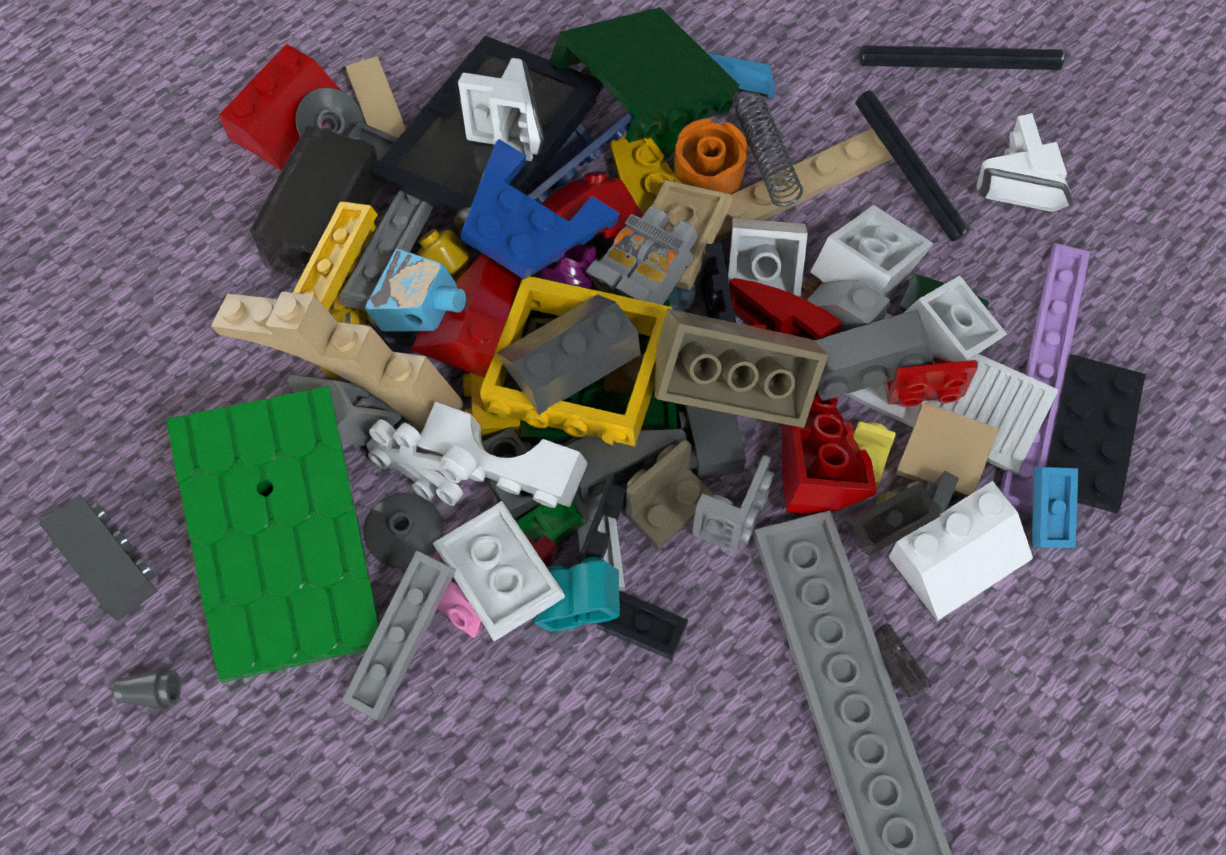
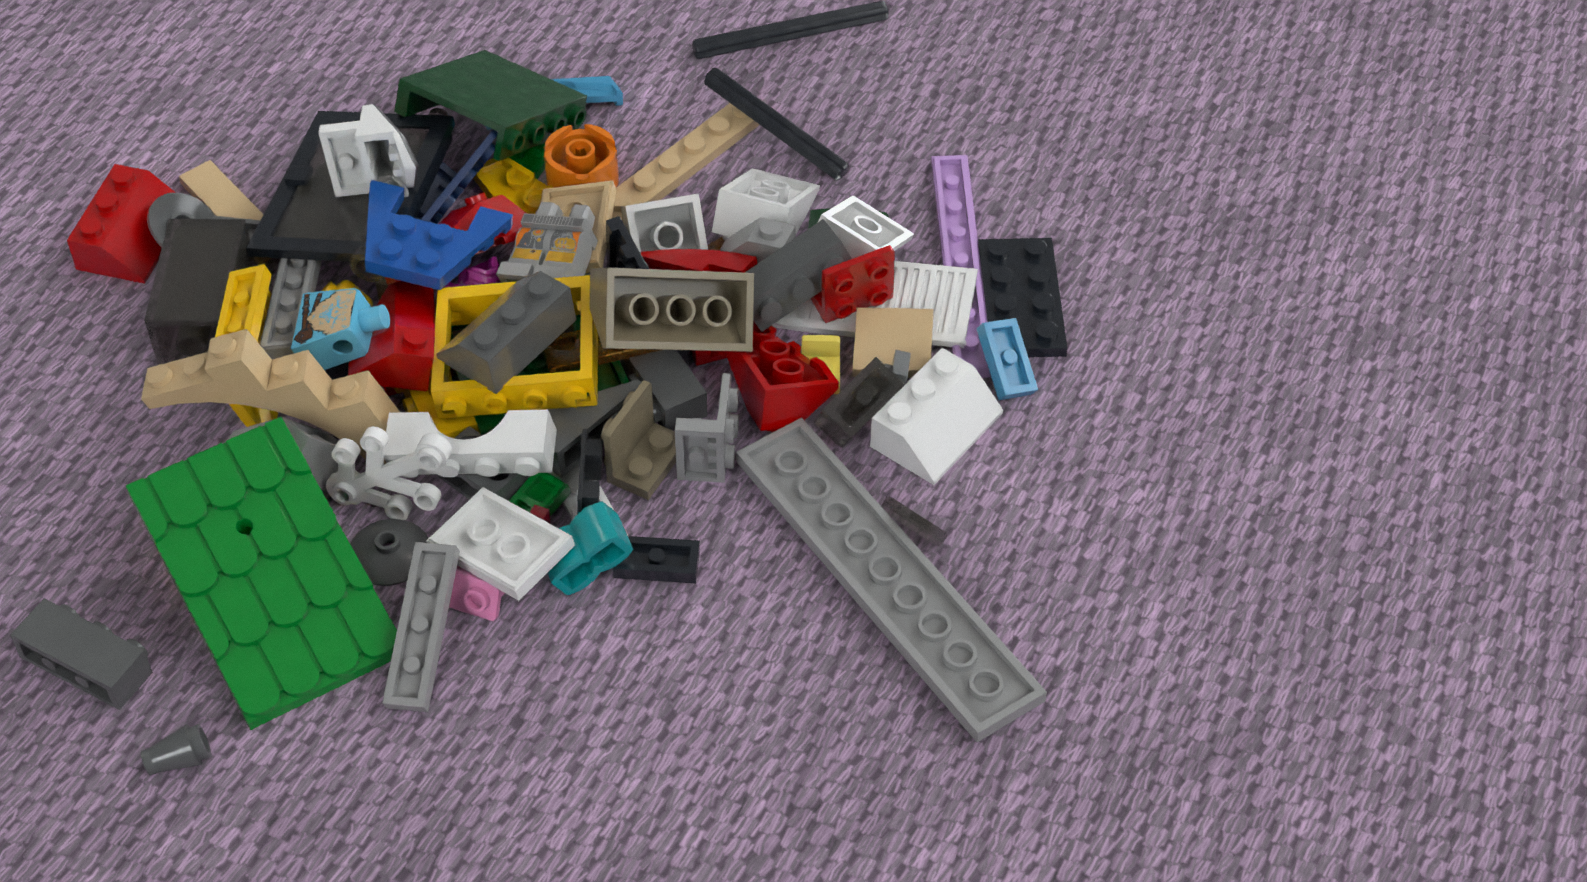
camera: 20 degrees left, 15 degrees down
dark grey piece [735,94,803,207] -> none
white piece [976,113,1074,212] -> none

